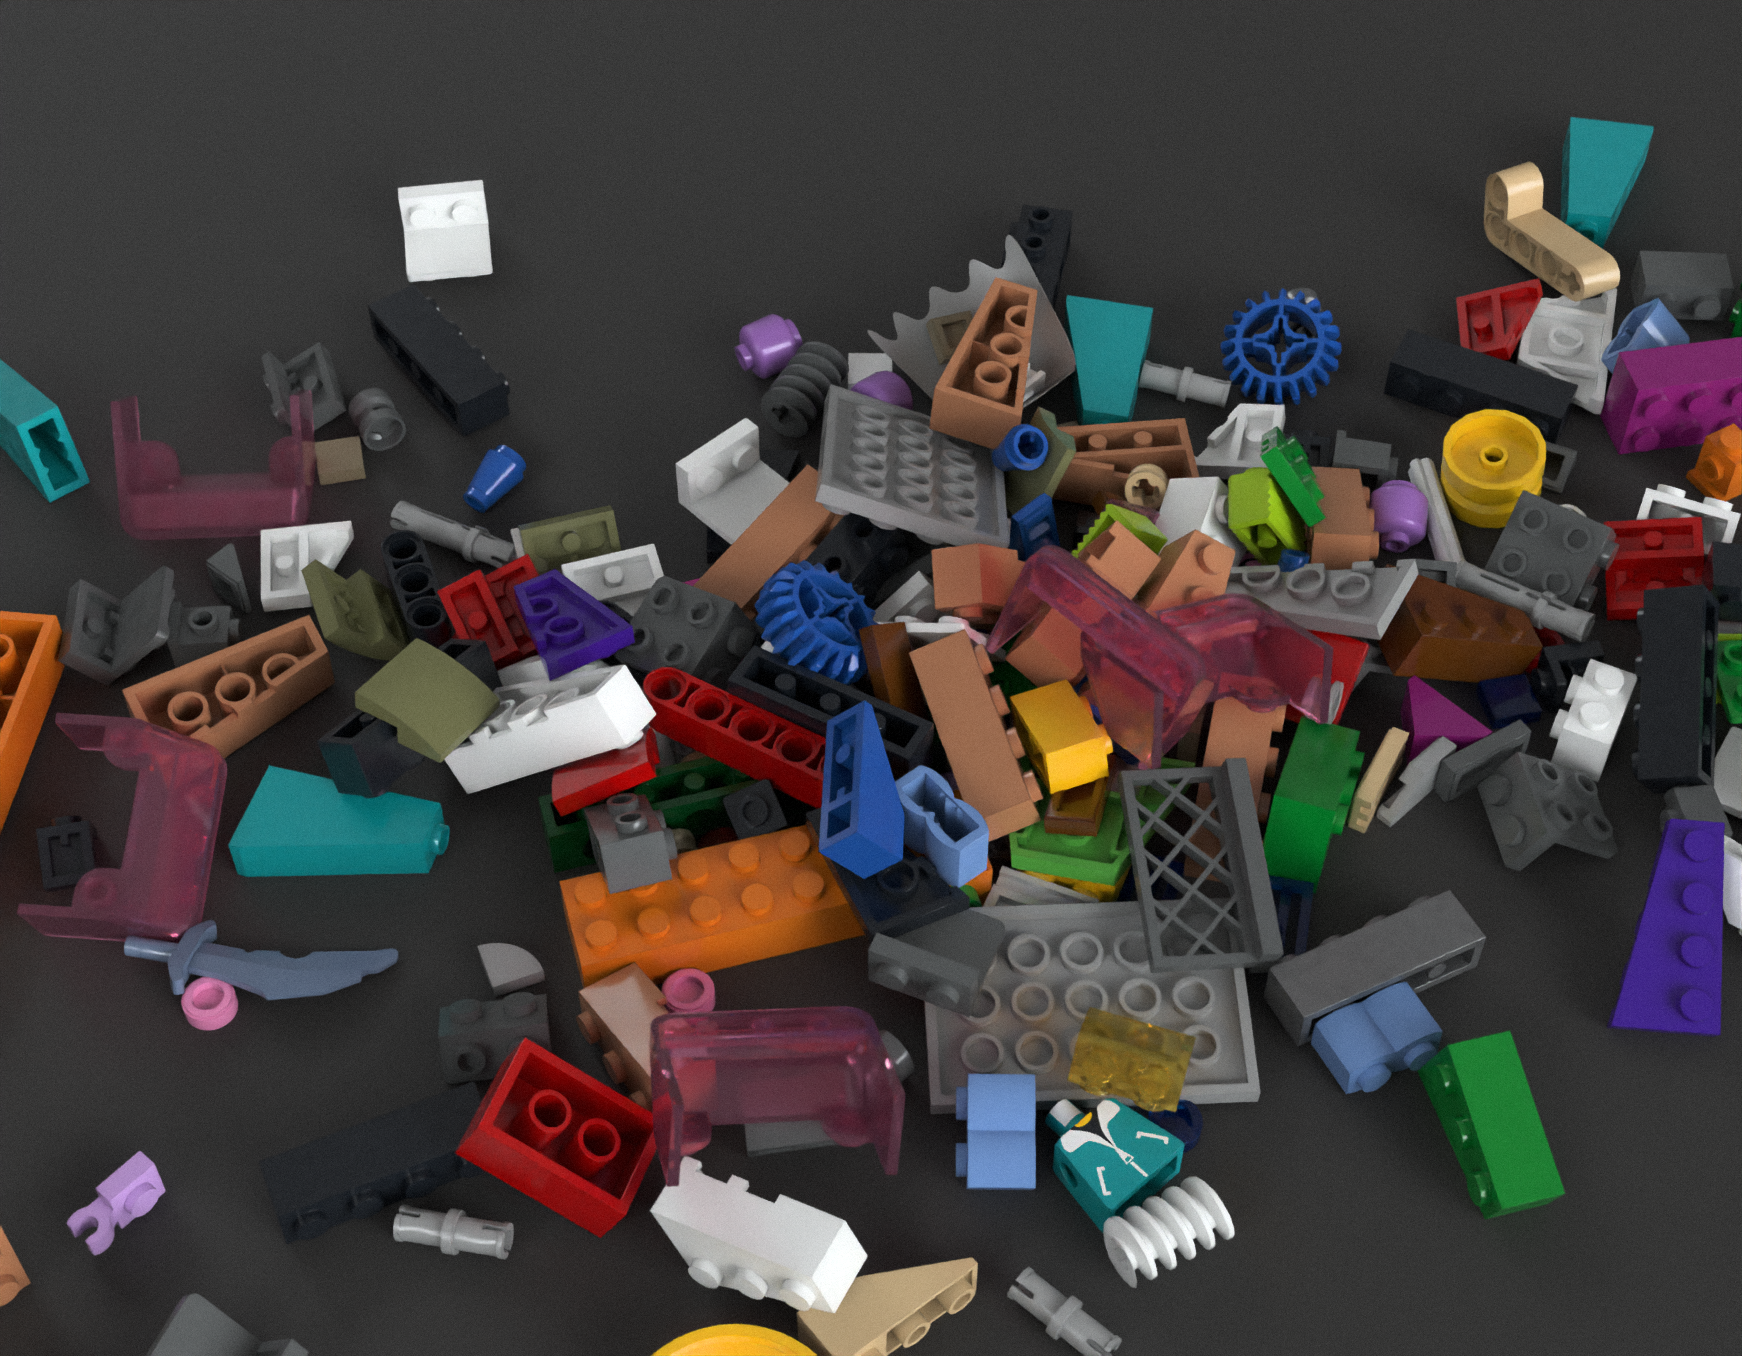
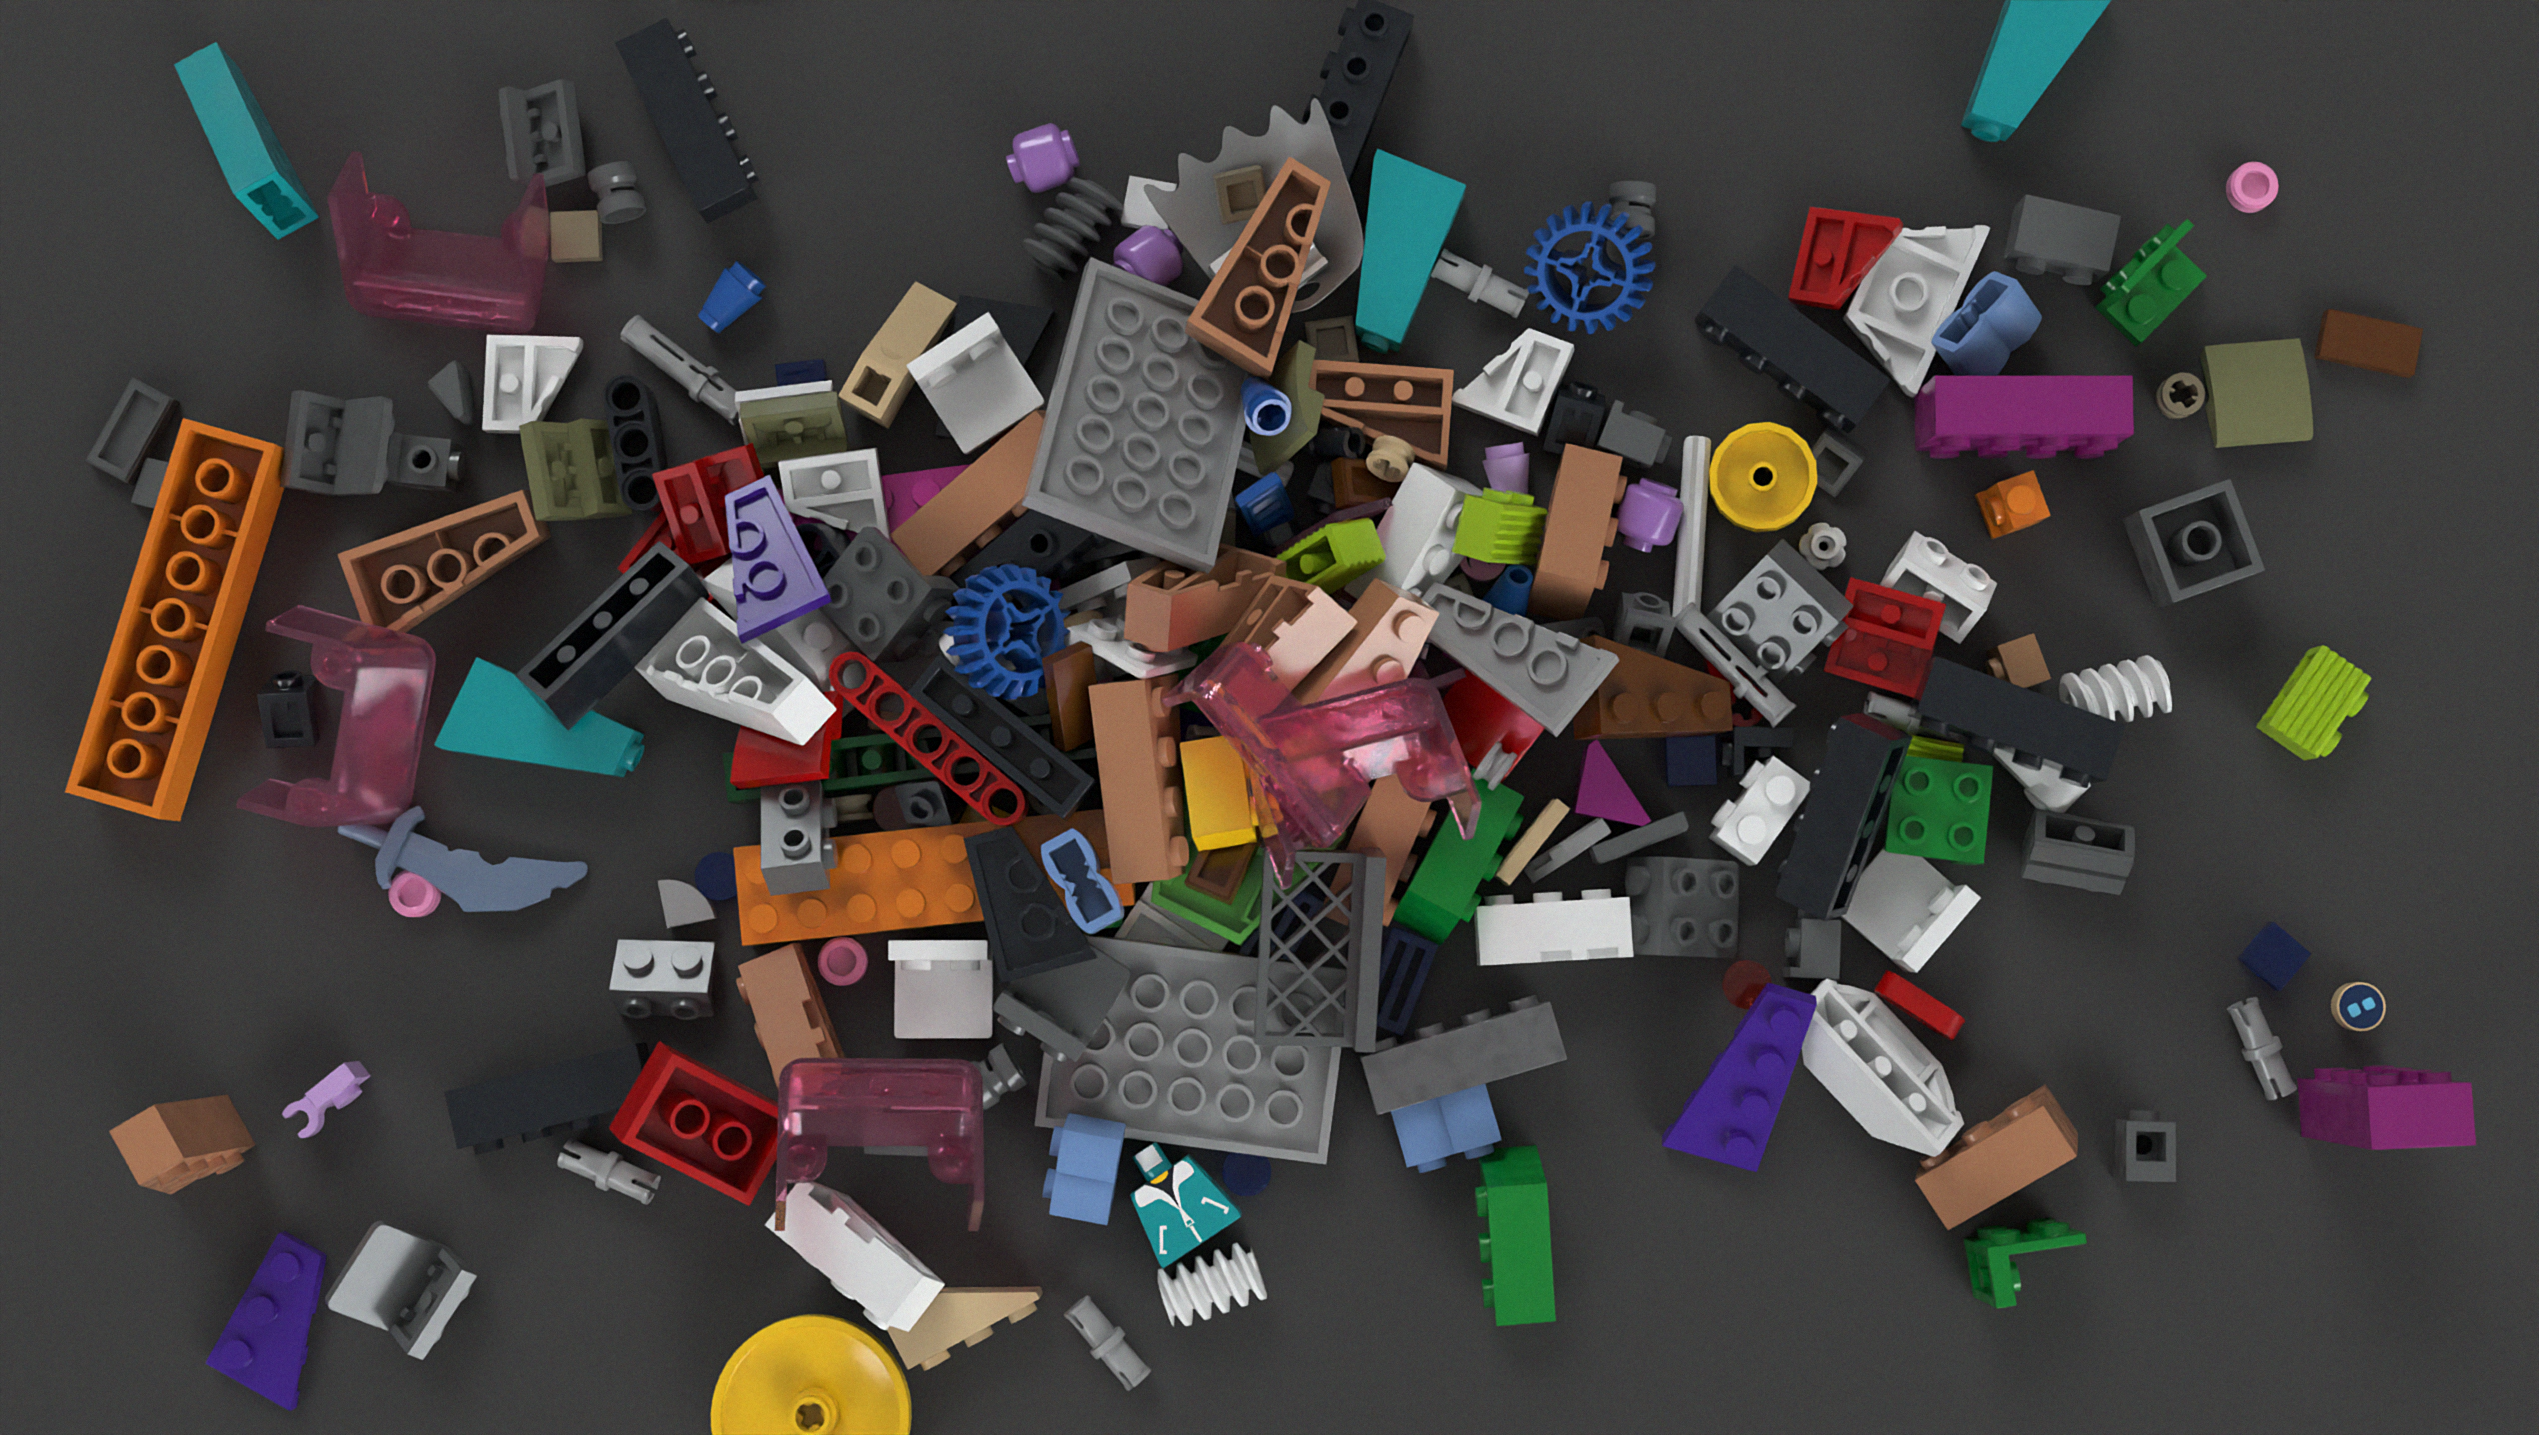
camera: 15 degrees right, 35 degrees up
olive slope [355,638,500,763] -> none
blue slope [819,700,905,879] -> none
clear yellow brick [1067,1007,1196,1112] -> none
green wing [1260,426,1326,528] -> none
tan beam [1484,161,1620,302] -> none
none -> clear blue tile [695,852,737,901]
none -> tan slope [838,281,958,429]
none -> white bracket [888,940,993,1038]
none -> black axle [1297,420,1365,459]
none -> white wedge [1474,889,1633,966]
none -> clear red plate [1722,960,1772,1009]

